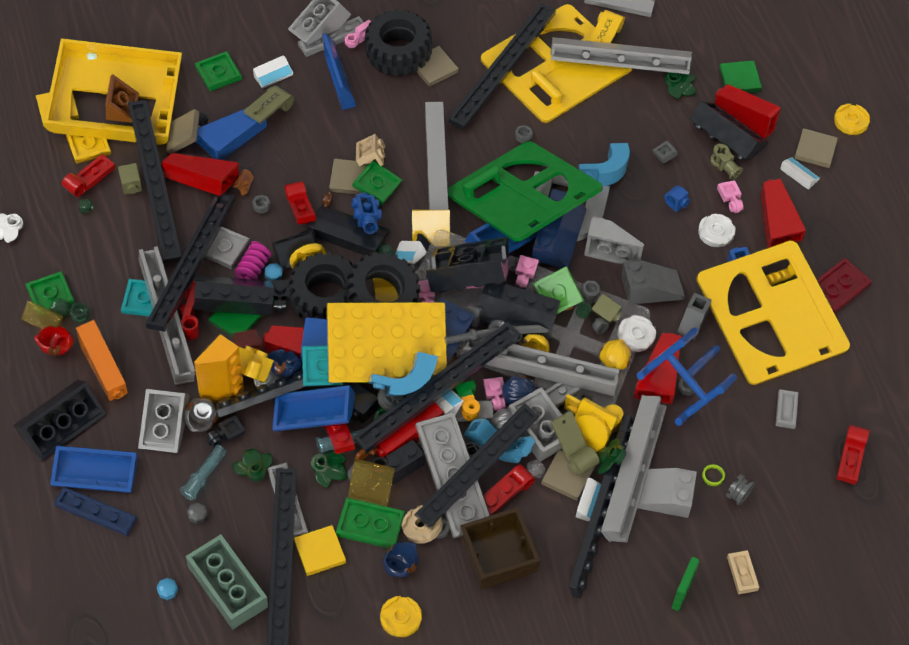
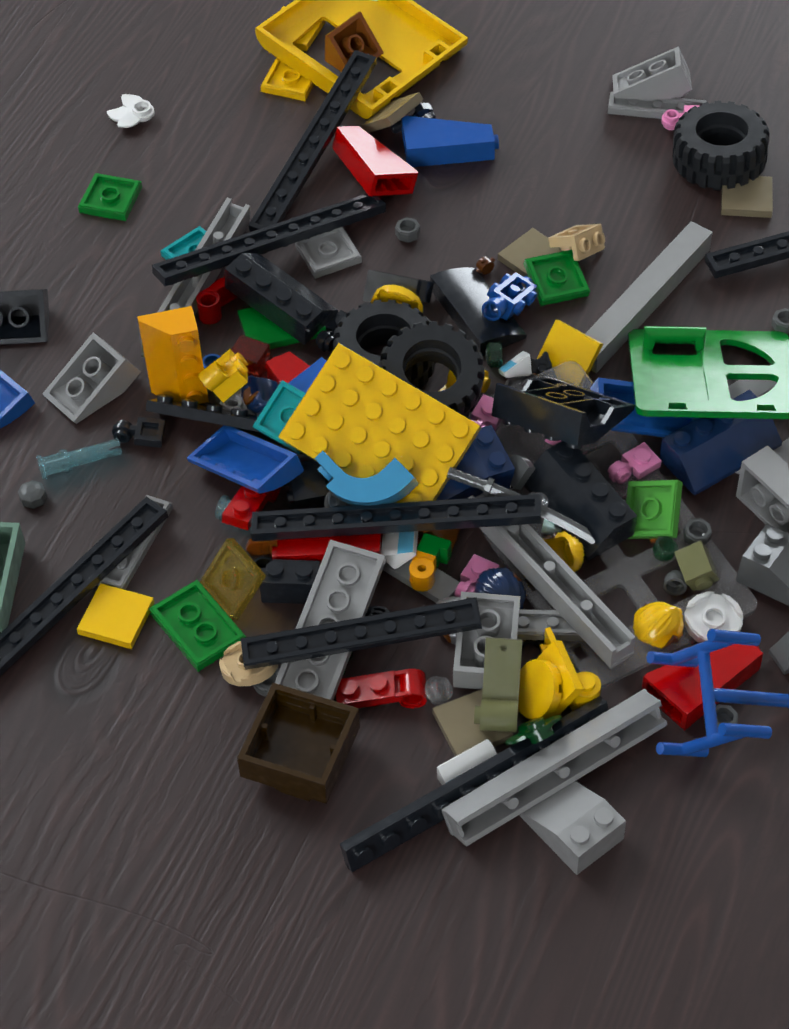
camera: 45 degrees right, 5 degrees down
clear yellow tile [21,301,63,329] -> none
red hair [34,325,74,356] -> none
clear green tile [50,298,70,318] -> none
red plate [62,154,116,197] -> none
clear green tile [69,302,90,322] -> none
orange slope [76,320,128,401] -> none
clear green hinge [79,198,93,213] -> none
olive brick [118,163,142,195] -> none
flat silver hair [184,398,218,432] -> none
green tile [195,51,242,92] -> none
dark green plate [232,449,273,482] -> none
dark orange piece [233,169,254,196] -> none
dark pink piece [234,241,271,280] -> none
olive door [244,86,294,124] -> none
slope [253,55,293,89] -> none
dark azure tile [265,264,283,281] -> none
red plate [285,181,316,225] -> none
dark green plate [310,452,347,488] -> none
blue slope [322,33,356,110] -> none
yellow tile [380,596,422,637] -> none
dark blue hair [382,542,419,578] -> none
dark azure arch [464,418,535,463] -> none
green tile [672,557,699,611] -> none
lime piece [702,464,725,486] -> none
dark grey wheel [726,474,755,506] -> none
tan plate [727,550,759,594] -> none

